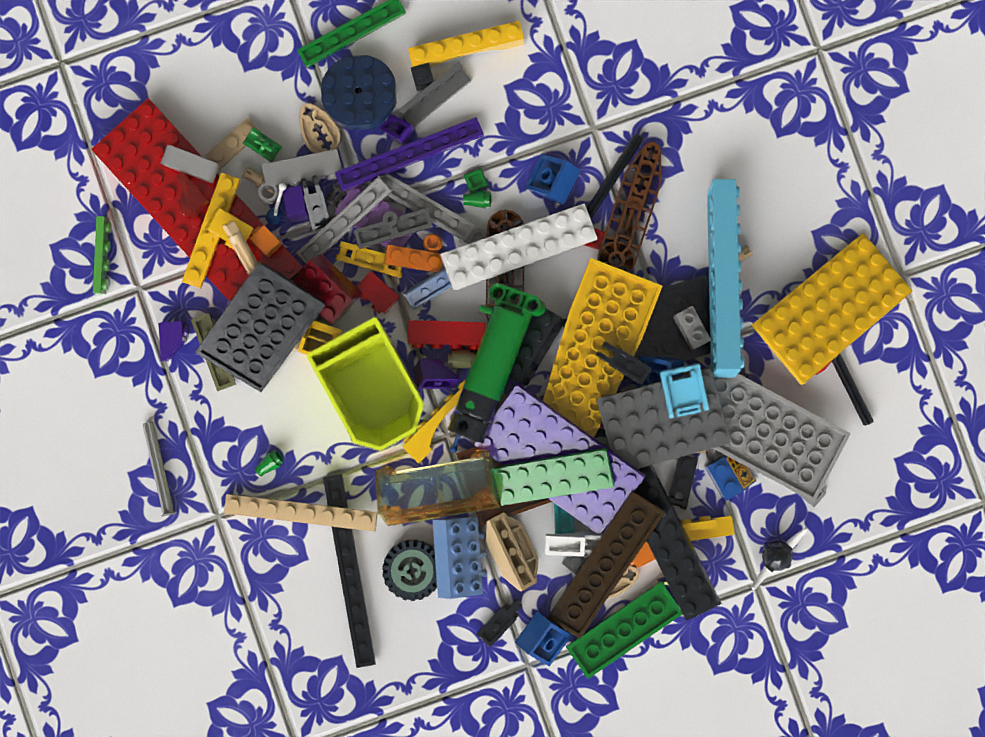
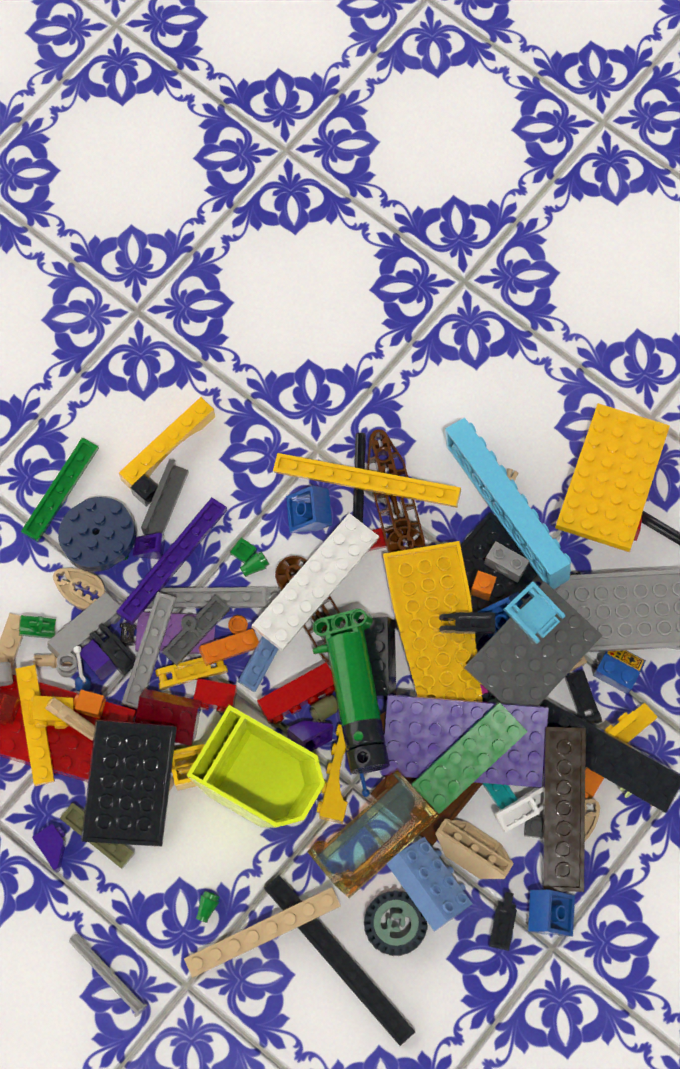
camera: 30 degrees left, 15 degrees down
green plate [566,581,682,679] -> none
none -> yellow plate [273,453,462,508]
none -> orange brick [470,571,497,601]

